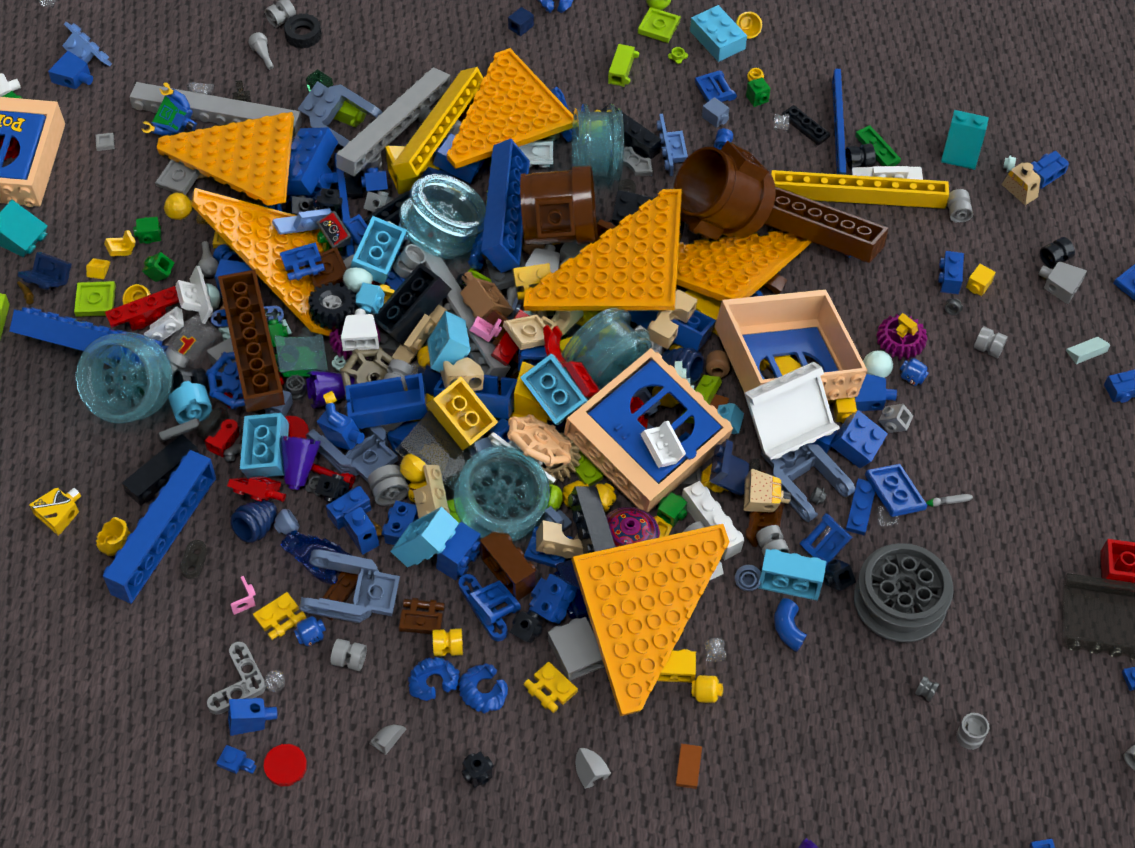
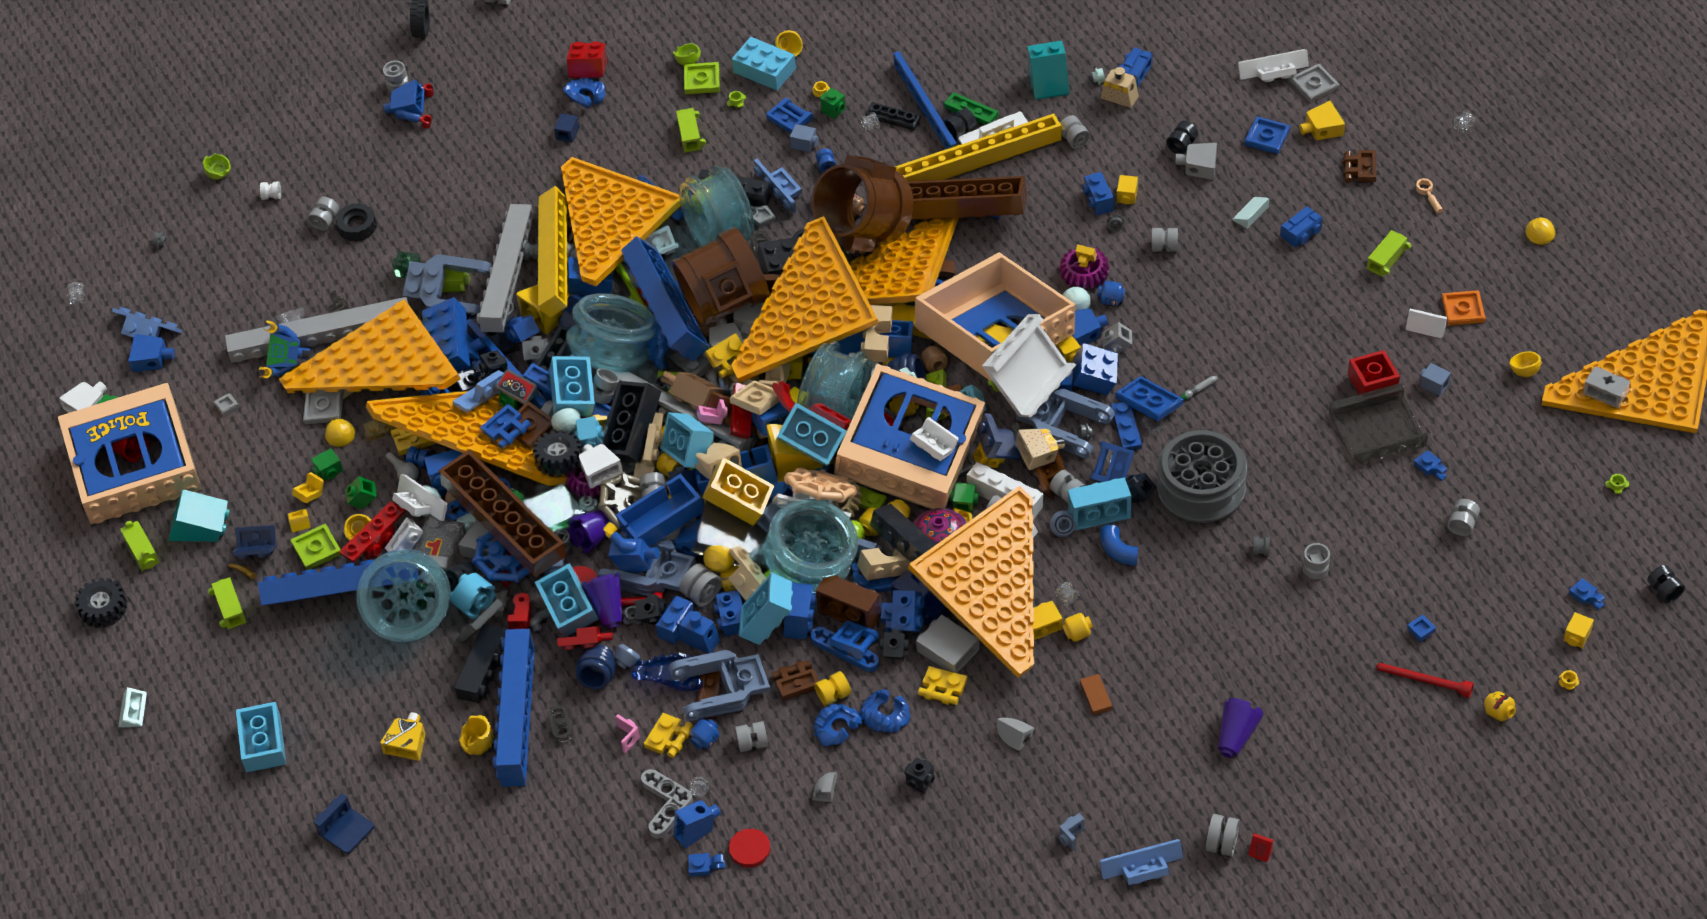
camera: 20 degrees left, 5 degrees down
light grey piece [248,32,274,70] -> none

